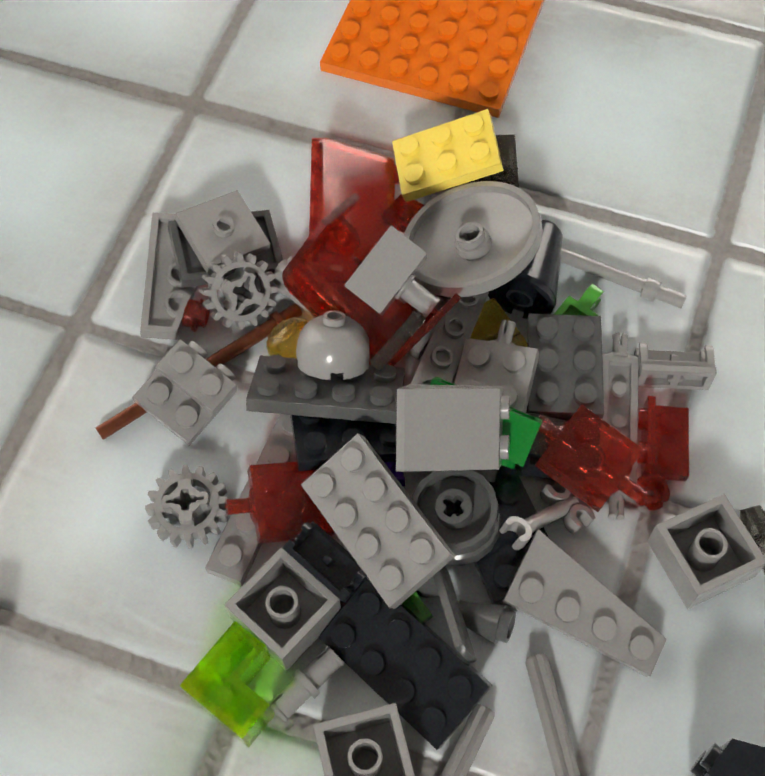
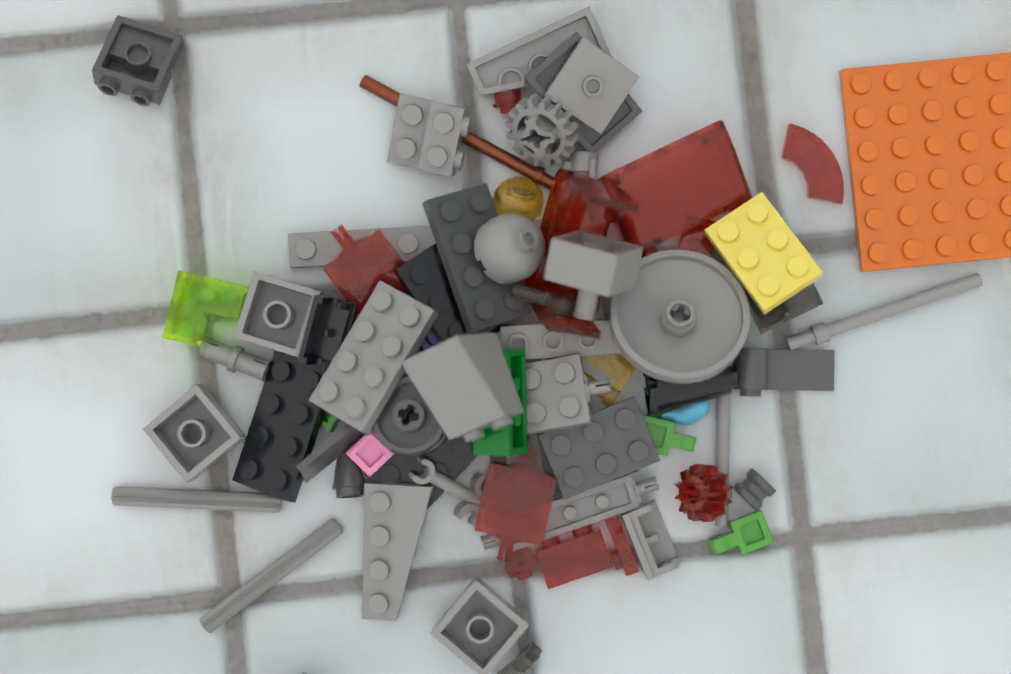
camera: 60 degrees right, 25 degrees up
light grey gear [145,465,231,549] -> none
none -> bright pink tile [346,429,395,477]
none -> clear red plate [605,515,639,576]
none -> medium azure arm [660,400,710,425]
none -> clear red gear [674,464,733,522]
none -> bright green plate [708,510,774,555]
none -> dark grey door [733,348,835,397]
none -> dark grey wheel [733,468,776,511]
none -> clear red tile [781,123,844,205]
none -> light grey bar [785,273,982,351]

